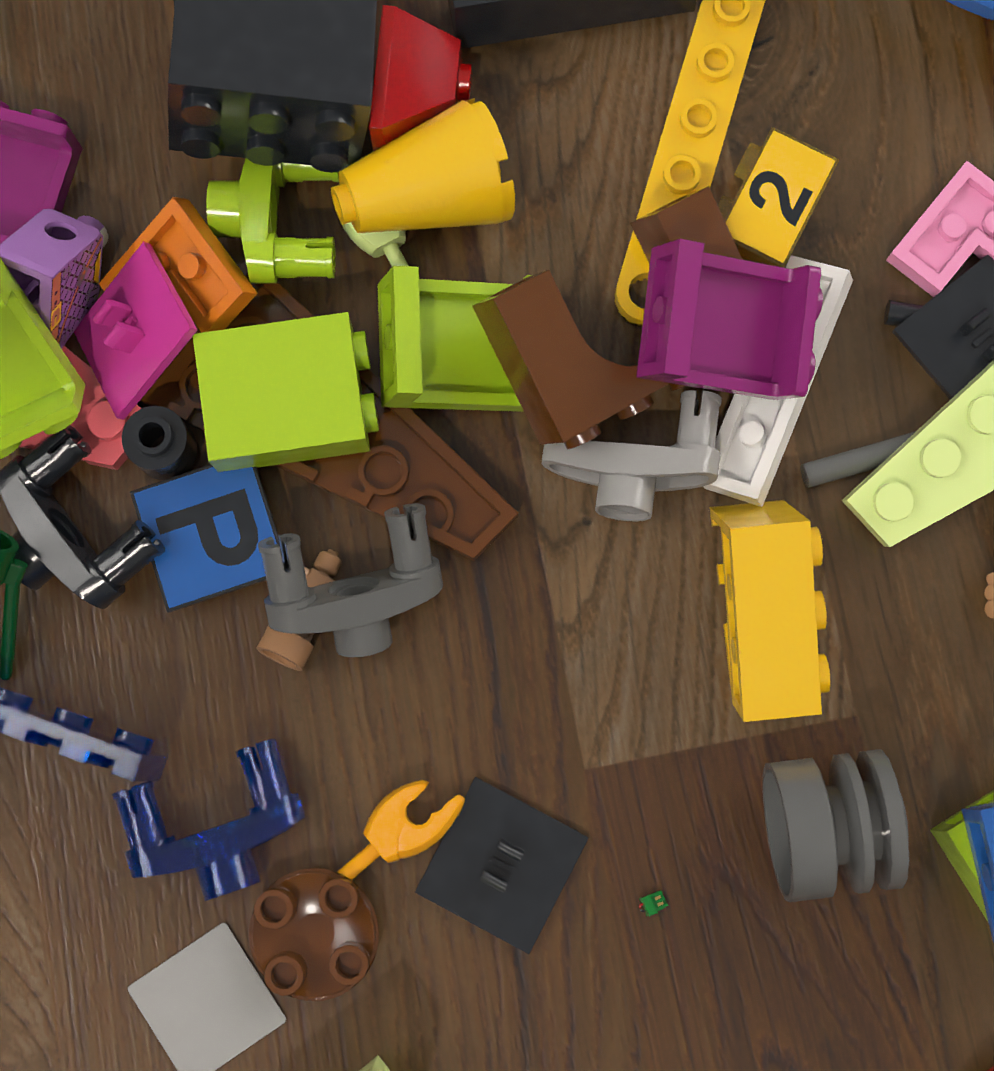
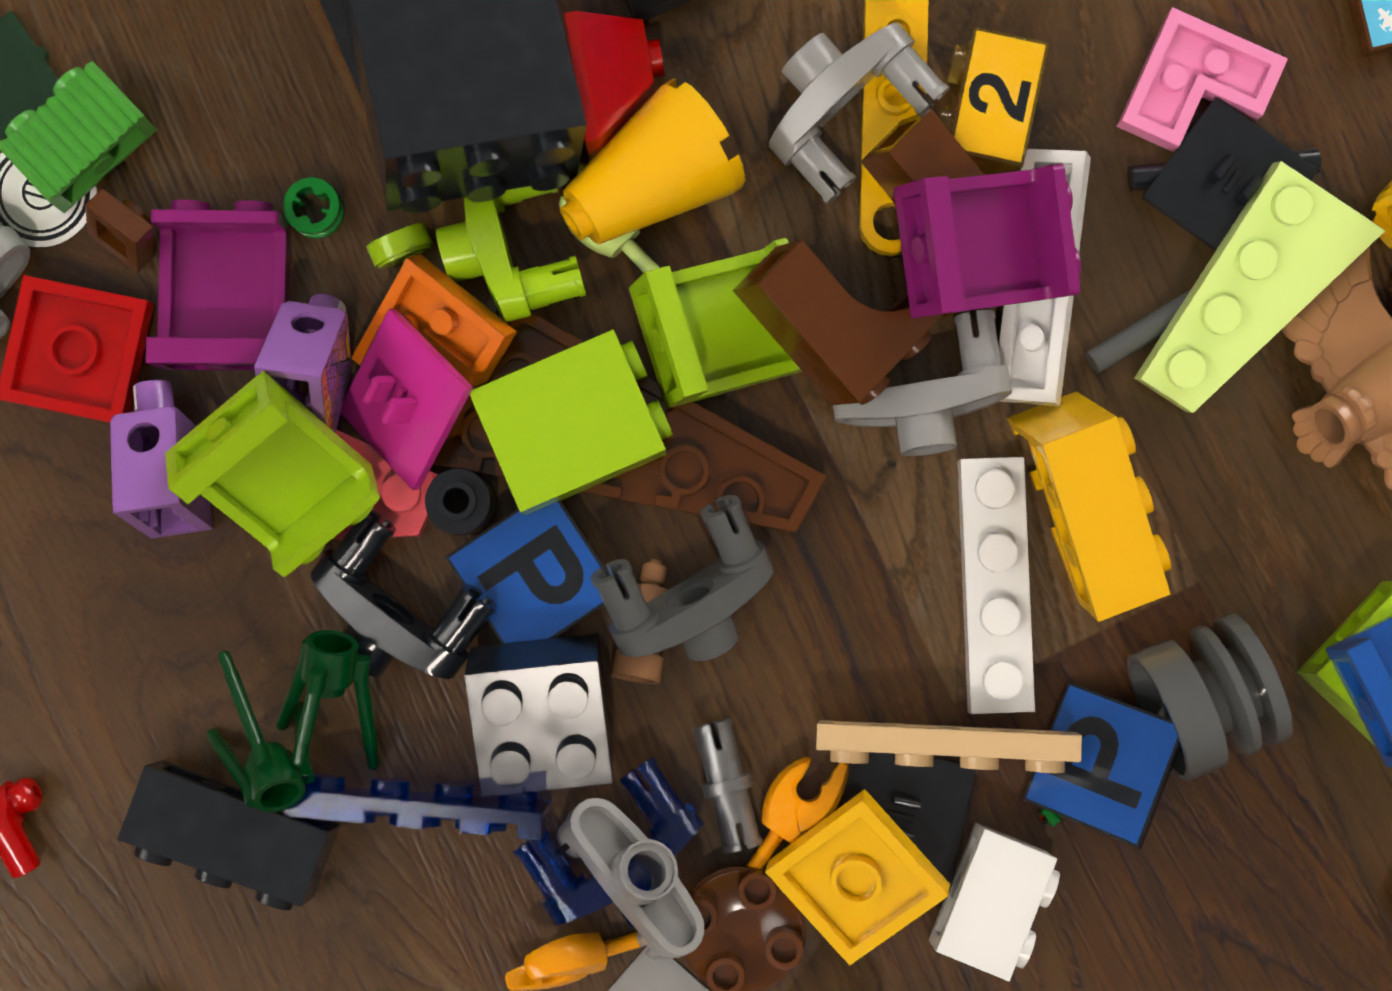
camera: 15 degrees left, 5 degrees up
none -> green bush [283,177,345,239]
none -> lime tile [366,222,433,269]
none -> brick [464,633,613,797]
none -> light orange hand [505,932,640,991]
none -> light grey connector [557,798,705,960]
none -> flat silver pin [692,718,763,854]
none -> yellow plate [765,789,950,966]
none -> light grey connector [768,22,950,204]
none -> tan plate [816,720,1082,773]
none -> white brick [928,822,1060,982]
none -> white plate [957,457,1035,714]
none -> blue piece [1022,682,1181,849]

